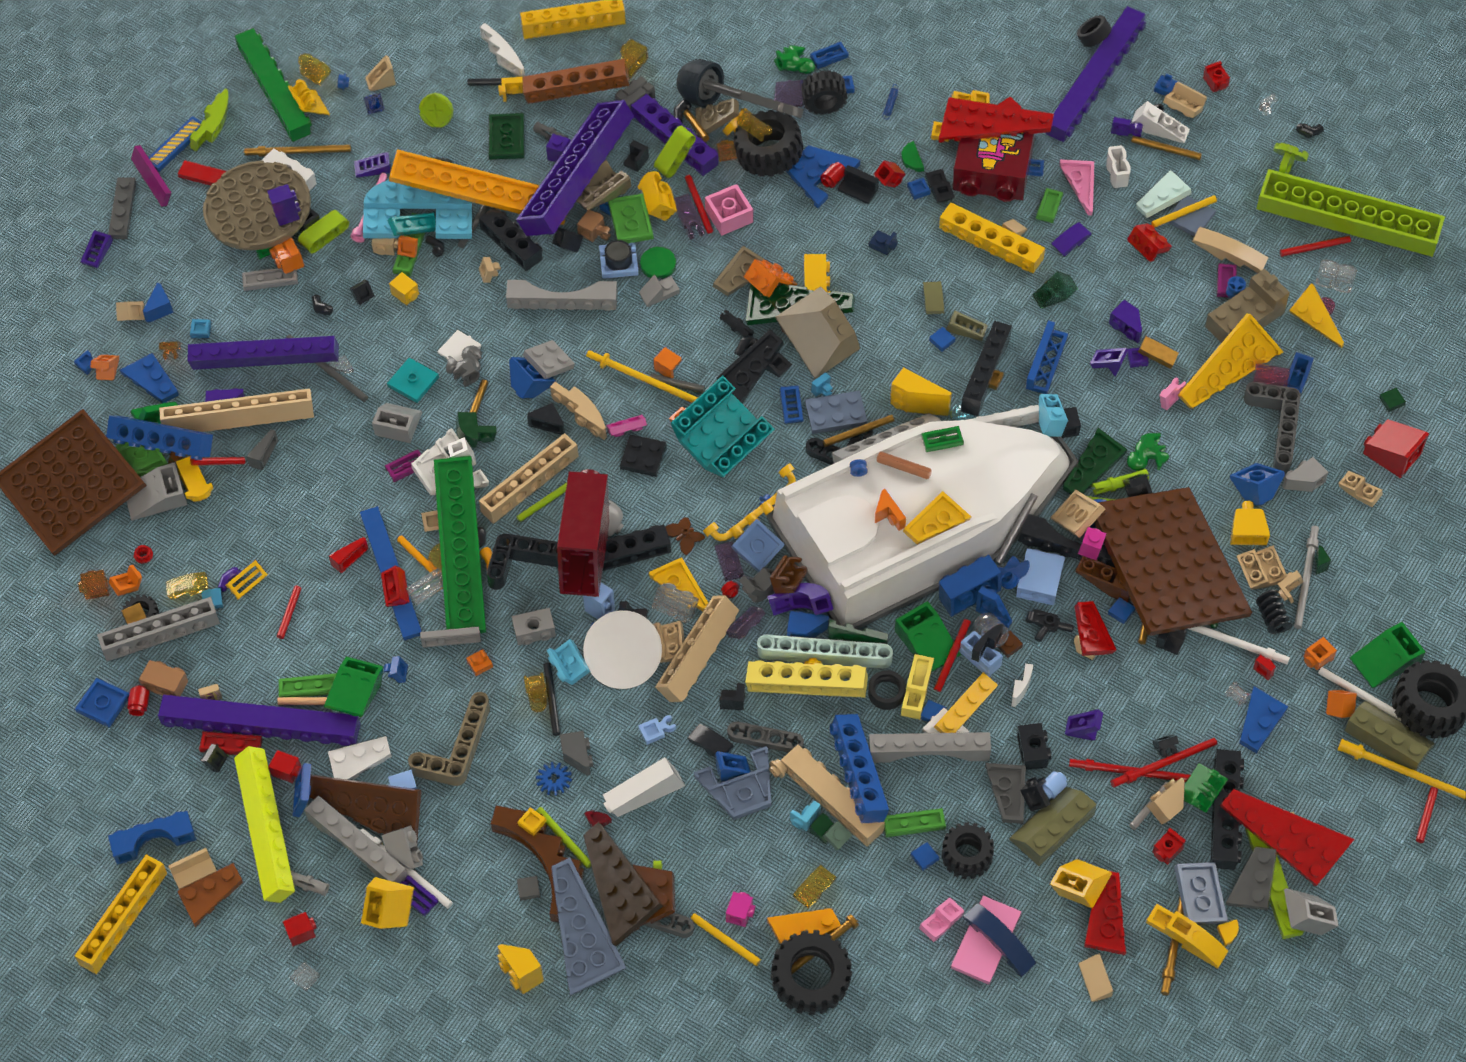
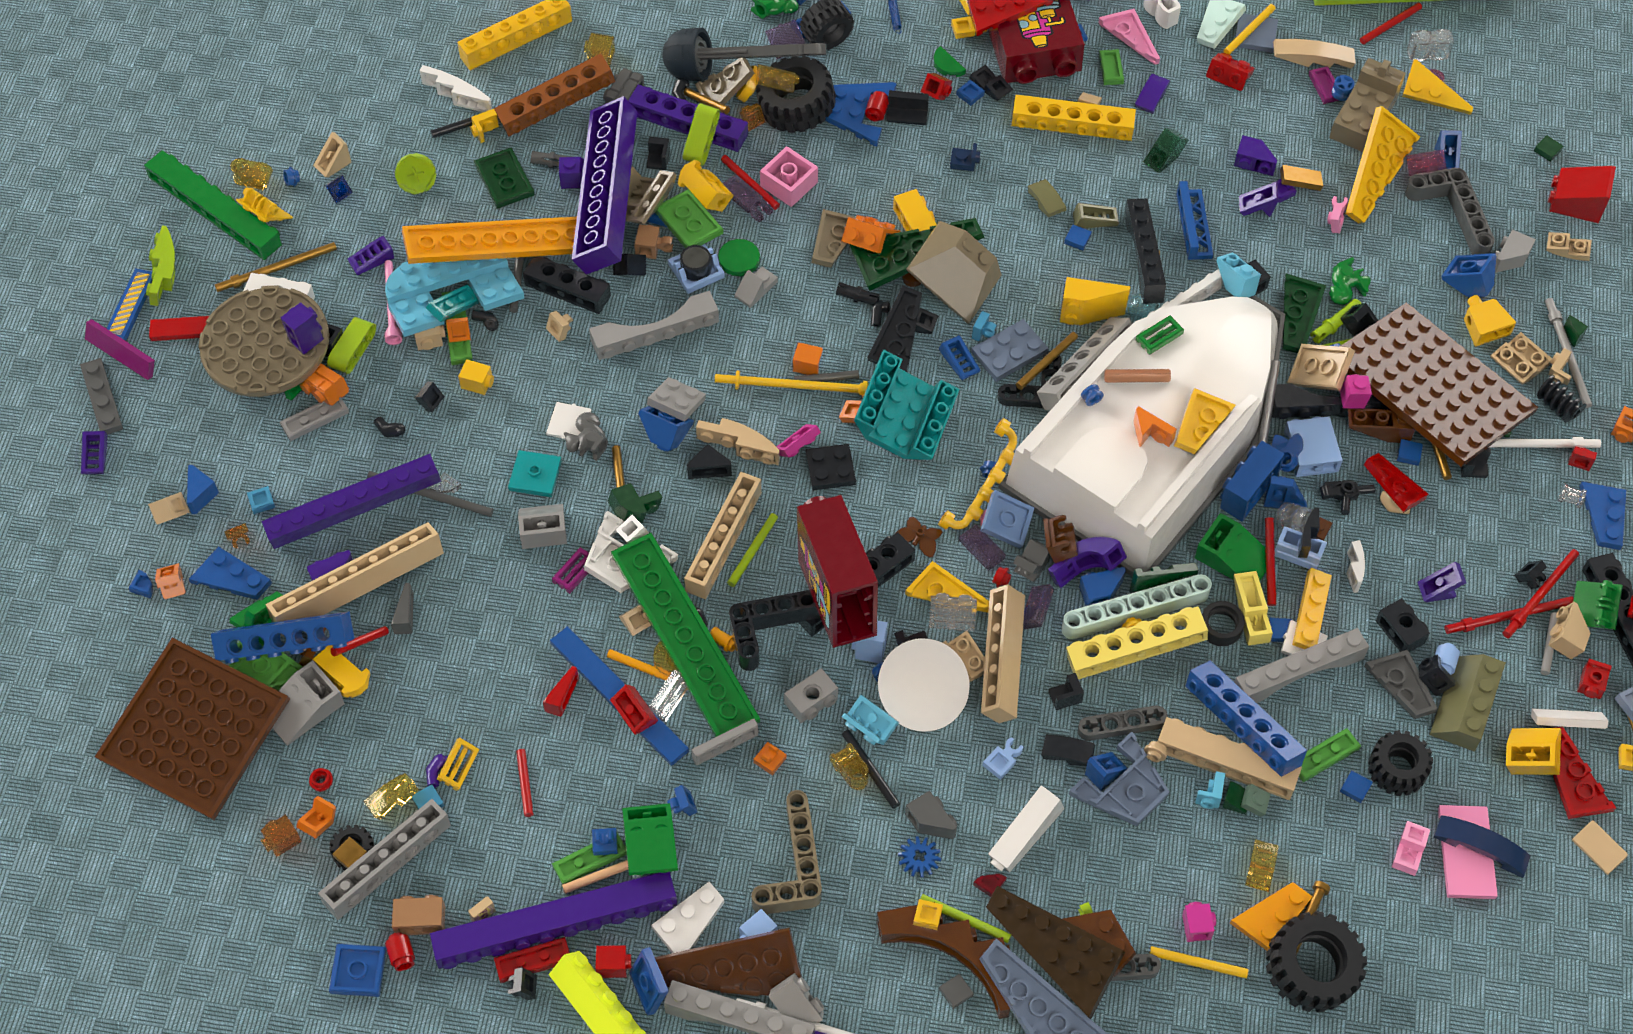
camera: 25 degrees left, 0 degrees up
none -> blue tile [592,828,618,856]
none -> white tile [1531,709,1608,729]

